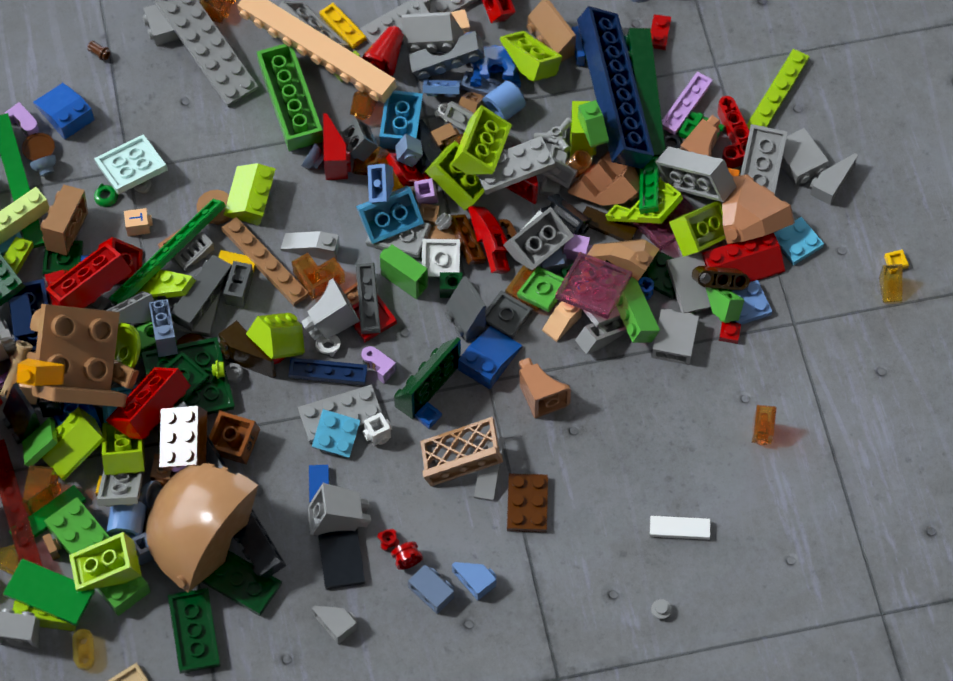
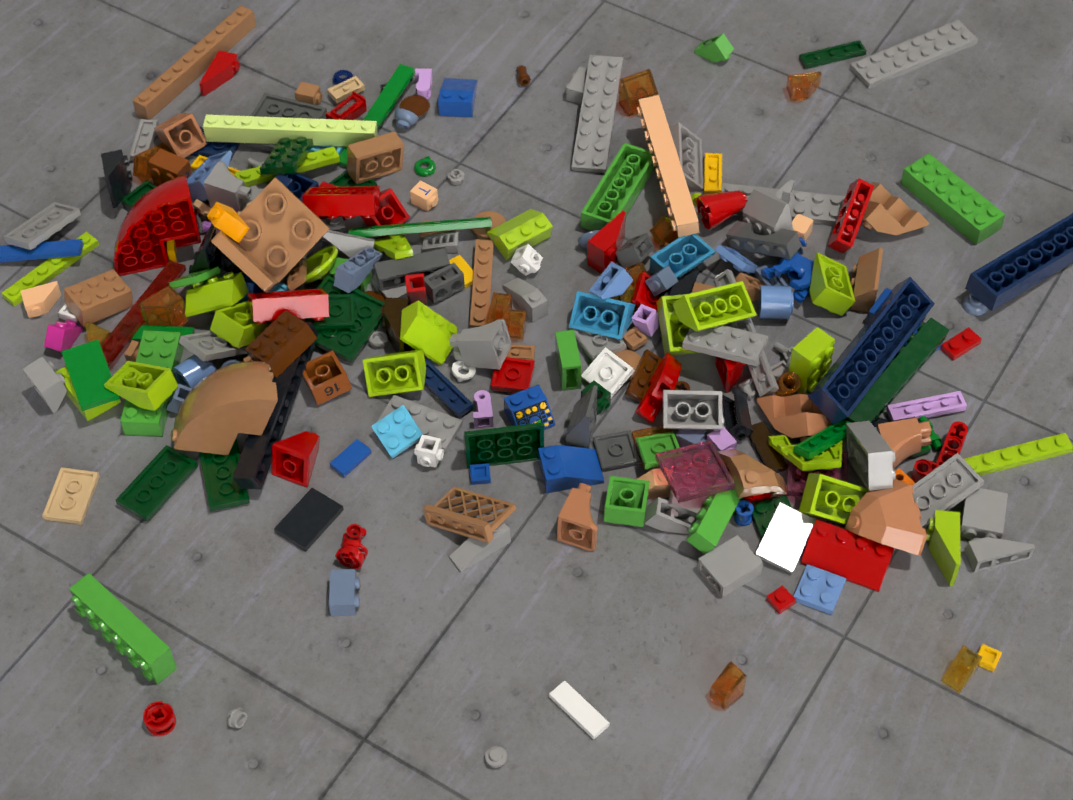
camera: 45 degrees right, 10 degrees down
clear yellow plate [72,629,95,670] -> none
light aqua plate [94,134,168,195] -> none
lime plate [212,360,225,379] -> none
light grey hips [308,483,371,536] -> none
light grey slope [312,606,357,644] -> none
dark grey tile [355,263,381,334] -> none
light grey plate [435,213,452,230] -> none
medium blue slope [452,562,497,601] -> none
reddish brown plate [507,473,548,533] -> none
bright green slope [578,100,609,147] -> none
dark brown beam [692,266,749,290] -> none
bright green slope [706,287,744,323] -> none
medium azure plate [774,217,824,265] -> none
none -> red slope [272,431,320,488]
none -> lime slope [363,349,426,397]
none -> red window [405,273,427,306]
none -> blue slope [504,384,555,430]
none -> white brick [511,244,543,276]
none -> bright green slope [604,476,650,527]
none -> lime slope [926,510,961,586]

